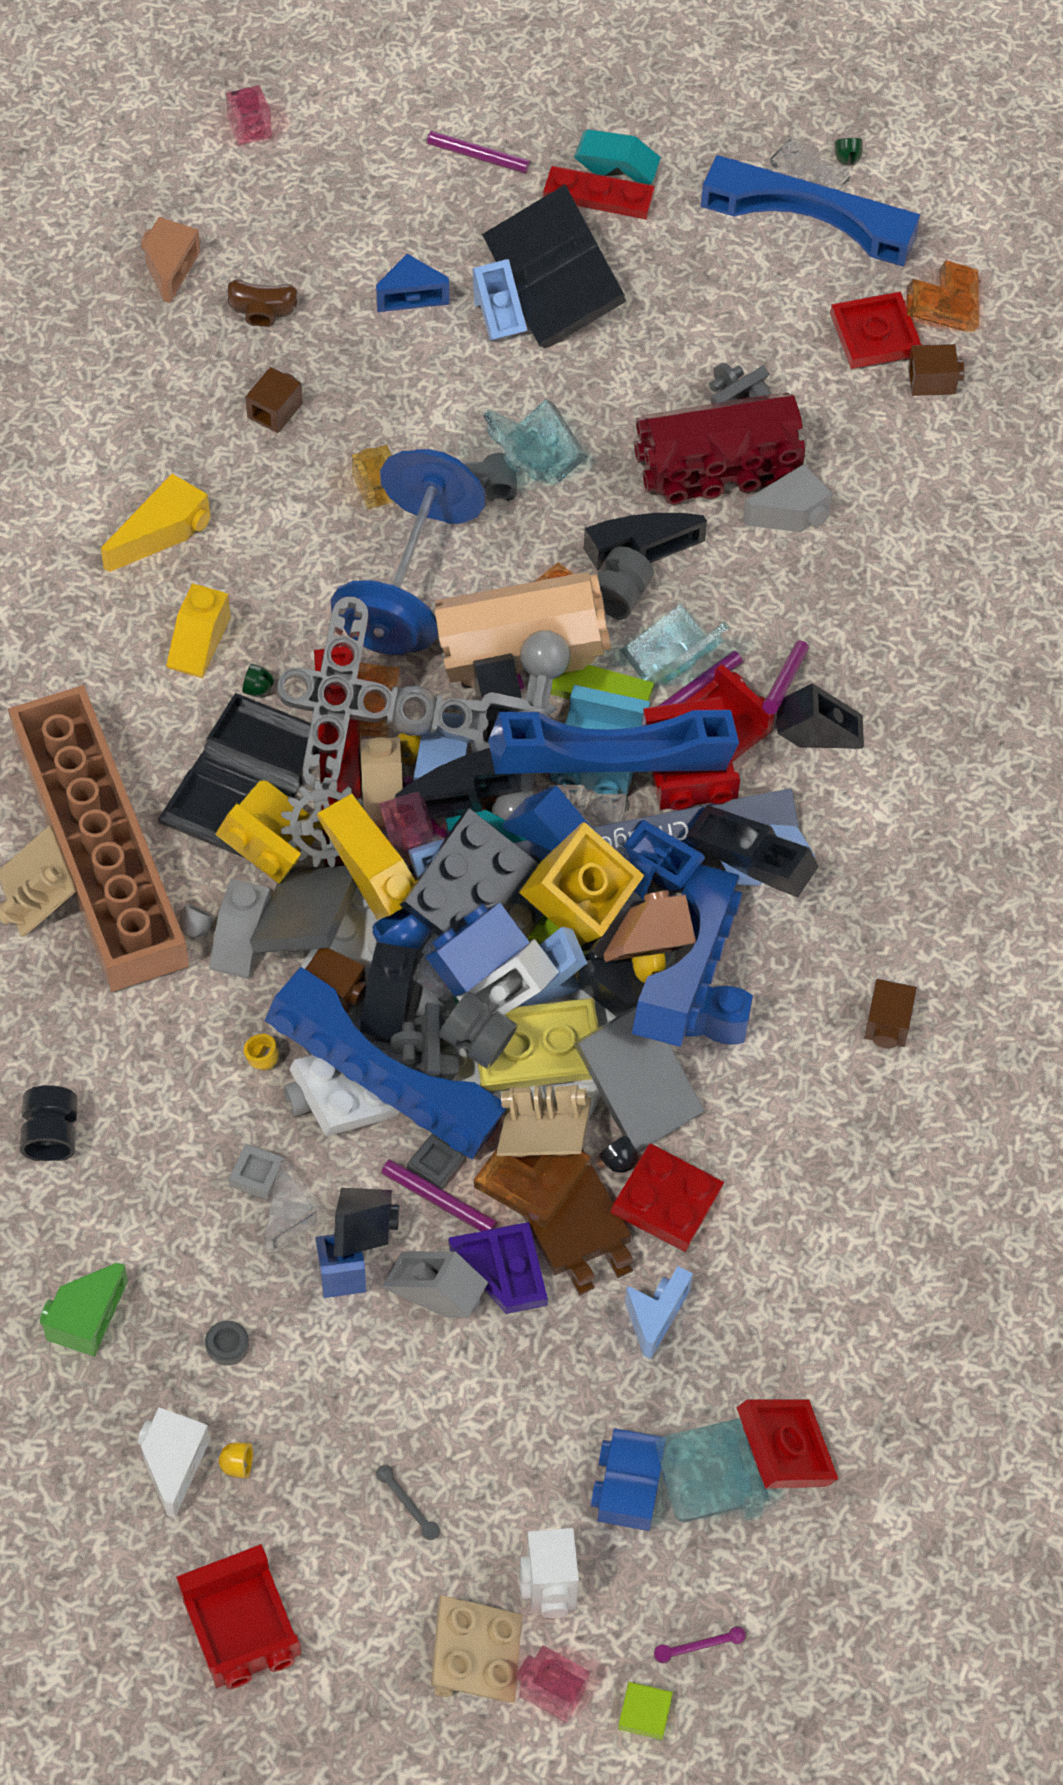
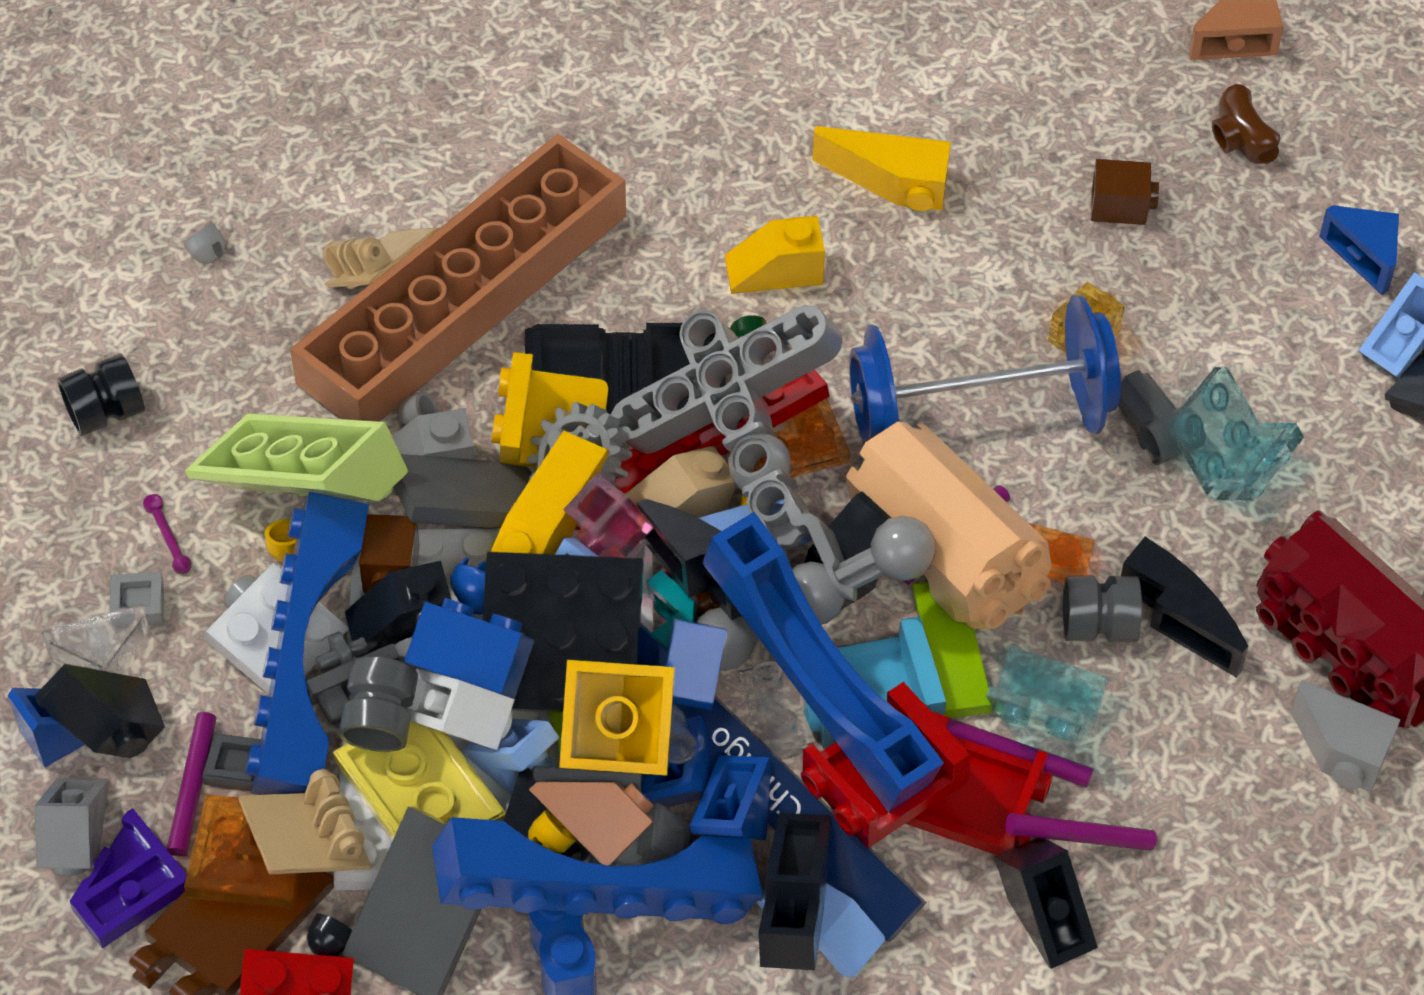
camera: 65 degrees right, 5 degrees down
none -> magenta hinge [143,494,192,574]
none -> yellowish green slope [185,413,409,502]

